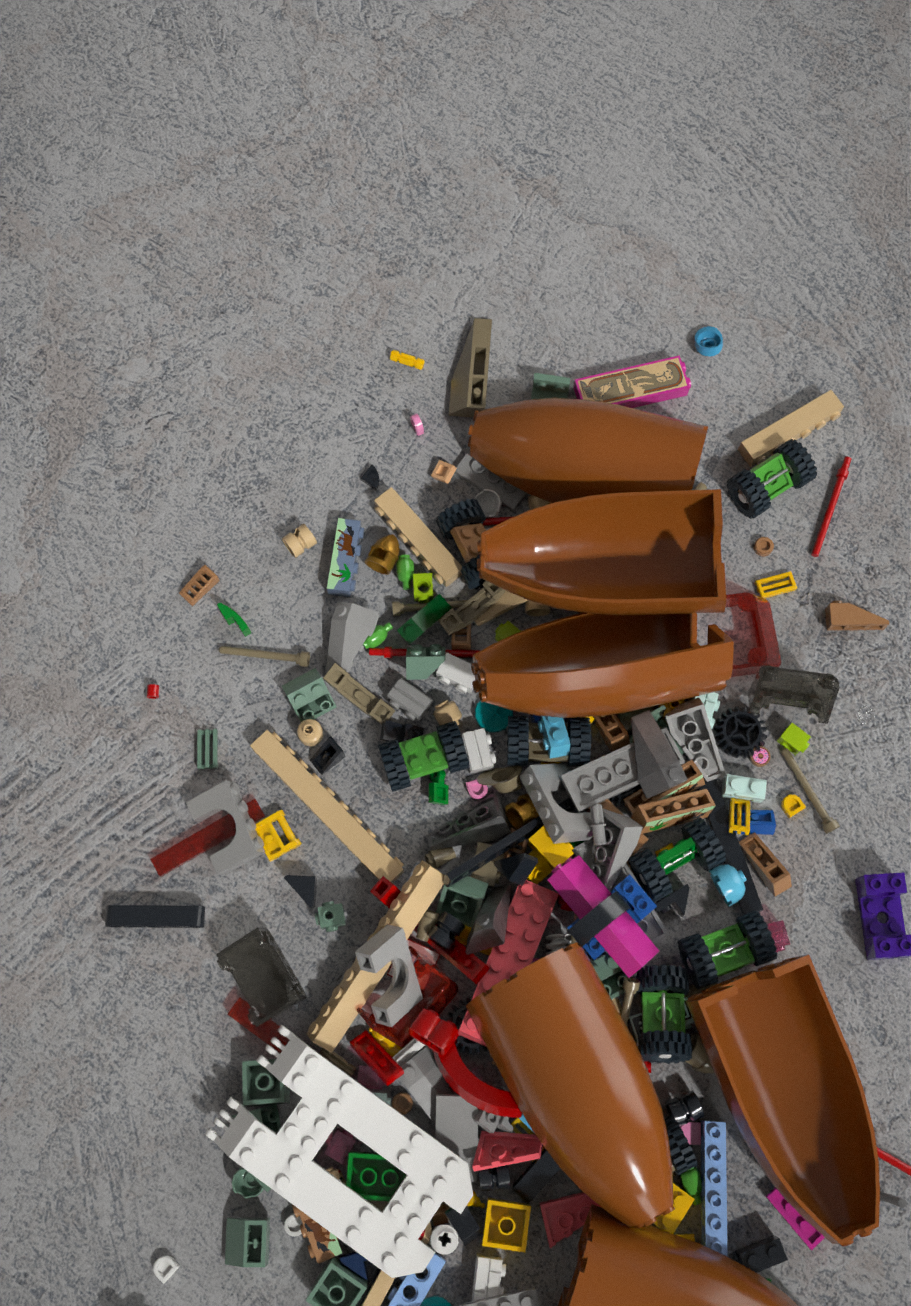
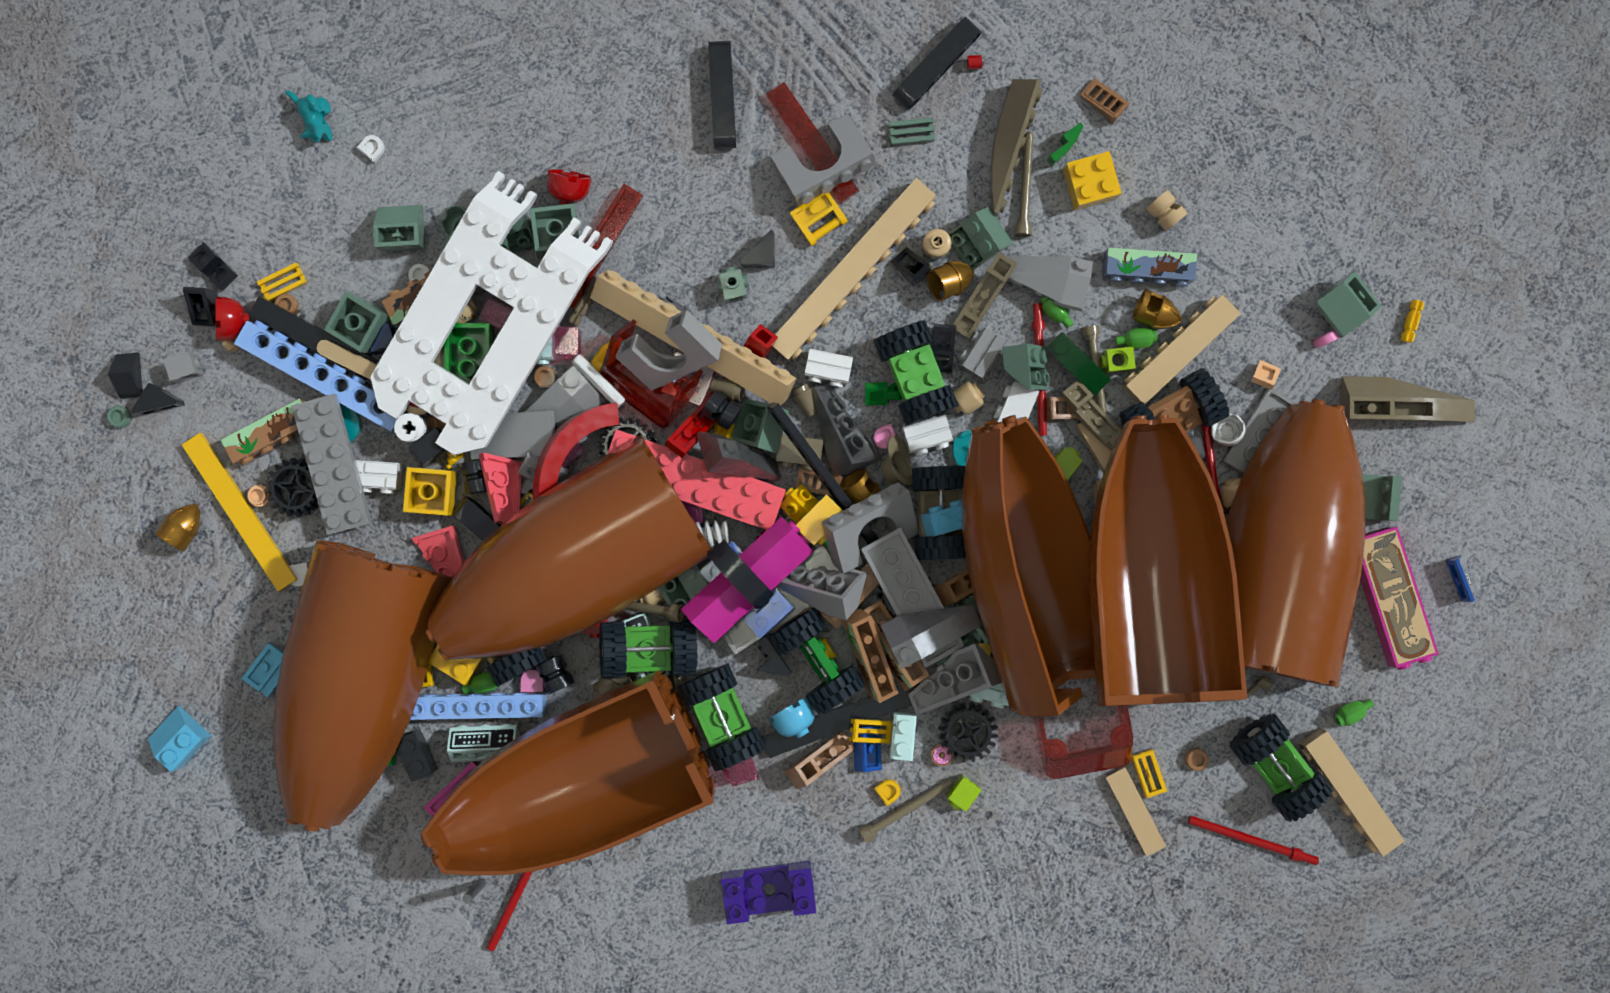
camera: 85 degrees right, 15 degrees up
clear smoke windscreen [216,927,307,1027] -> none
red tile [350,1030,404,1086] -> none
black tile [361,464,380,490] -> none
red brick [409,1008,459,1056] -> none
black slope [494,853,538,886] -> none
light grey axle [590,804,607,845] -> none
dark azure hat [695,326,723,357] -> none
clear smoke windscreen [748,665,840,724] -> none
medium nougat slope [825,600,889,631] -> none
none -> light aqua brick [447,724,520,762]
none -> red cylinder [547,169,592,205]
none -> white brick [804,349,853,388]
none -> black beam [892,17,982,111]
none -> pearl gold helmet [927,261,974,301]
none -> dark tan wedge [990,79,1043,217]
none -> yellow brick [1063,151,1122,211]
none -> tan tile [1104,766,1166,857]
none -> sand green slope [1313,271,1382,338]
none -> bright green plant [1333,699,1374,727]
none -> blue slope [1446,555,1477,602]

